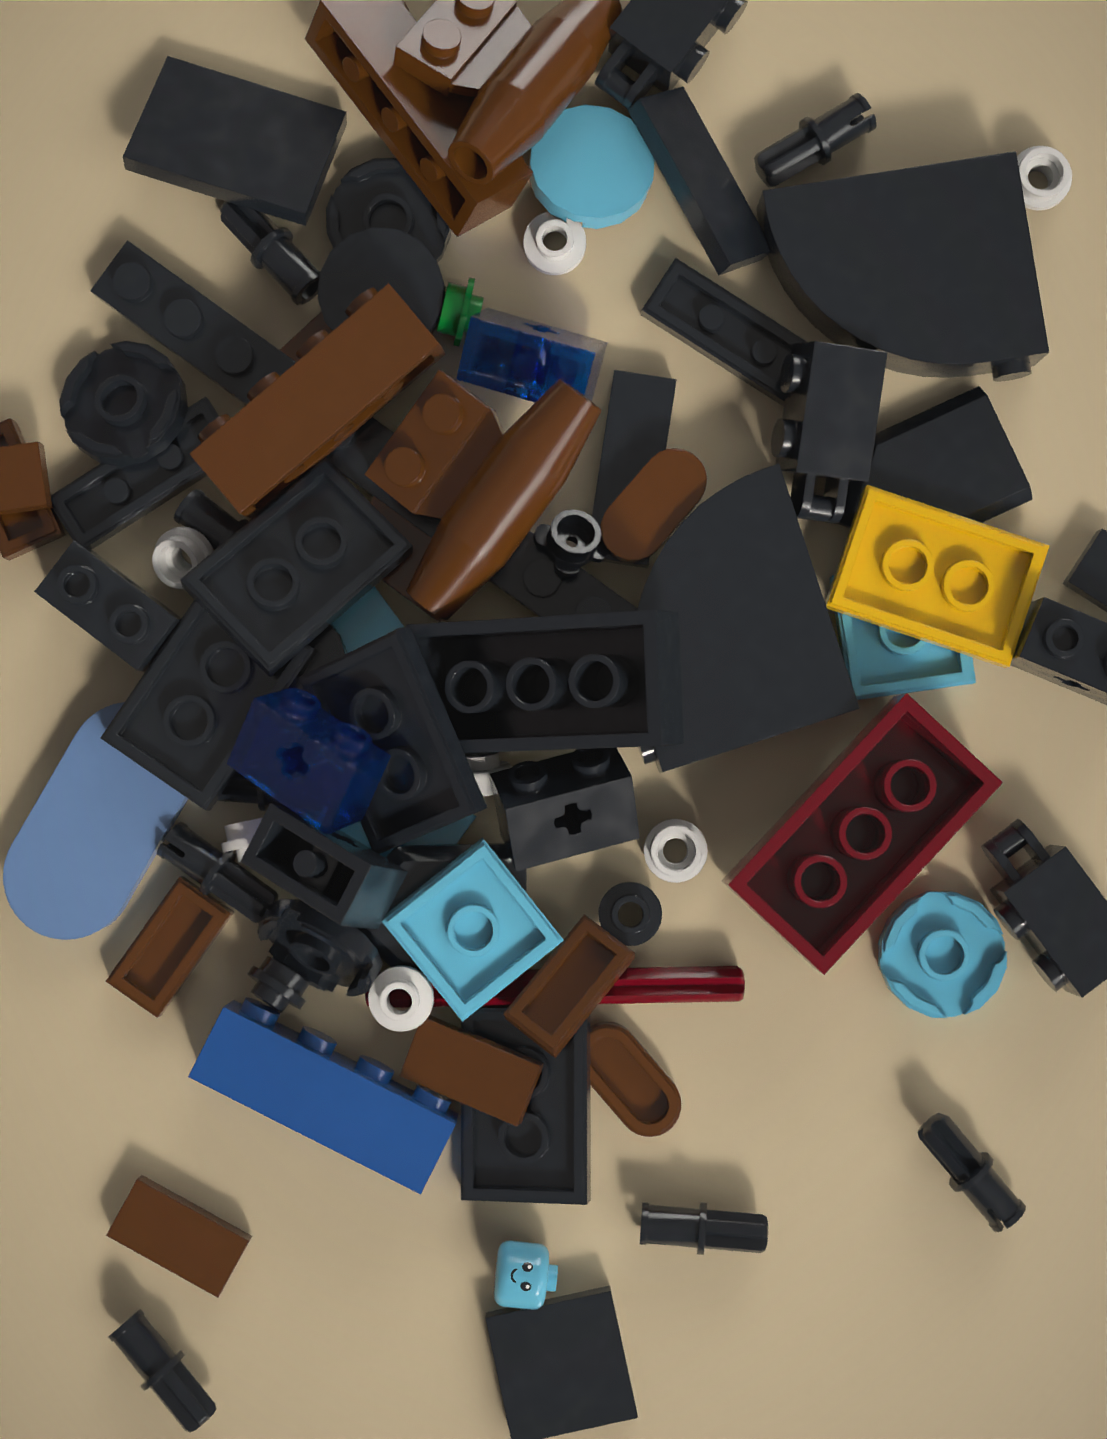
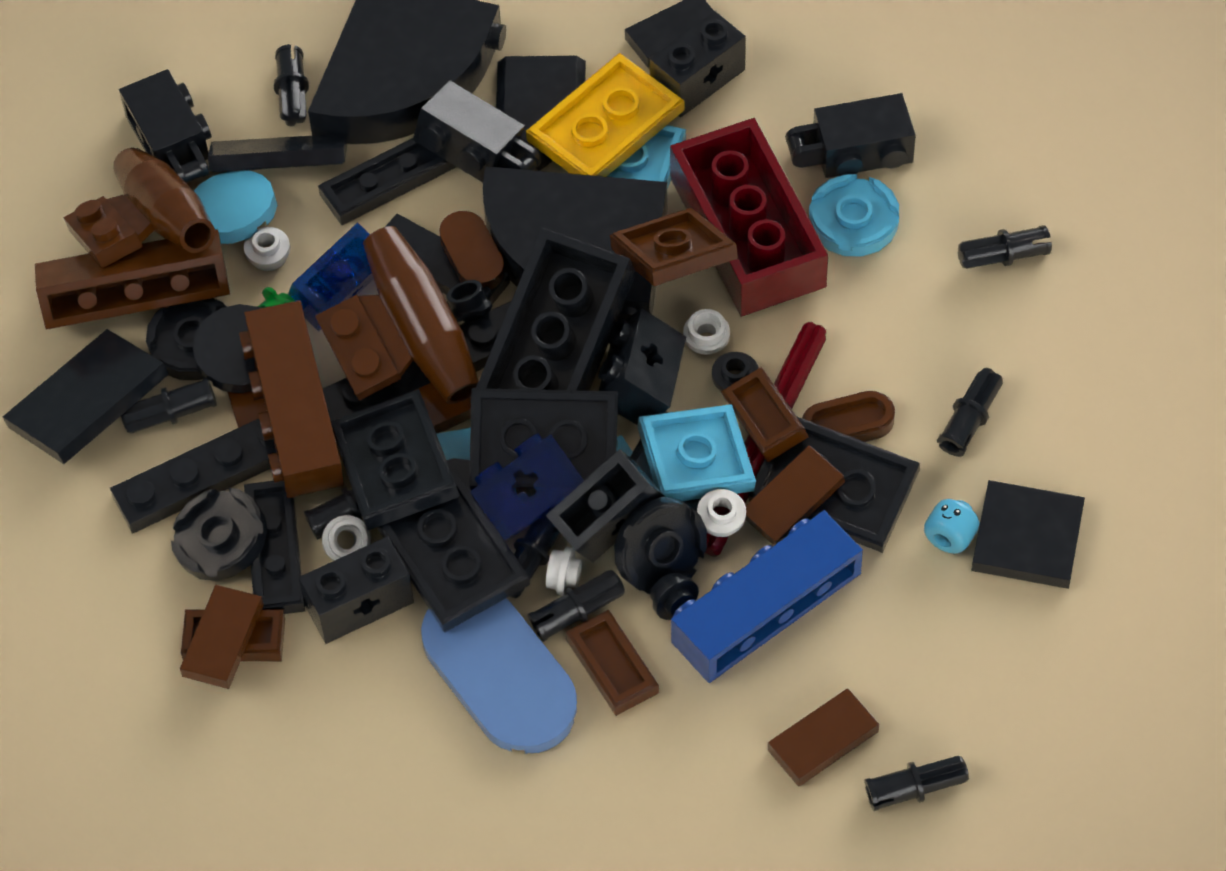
camera: 65 degrees left, 30 degrees down
none -> reddish brown tile [610,208,738,287]

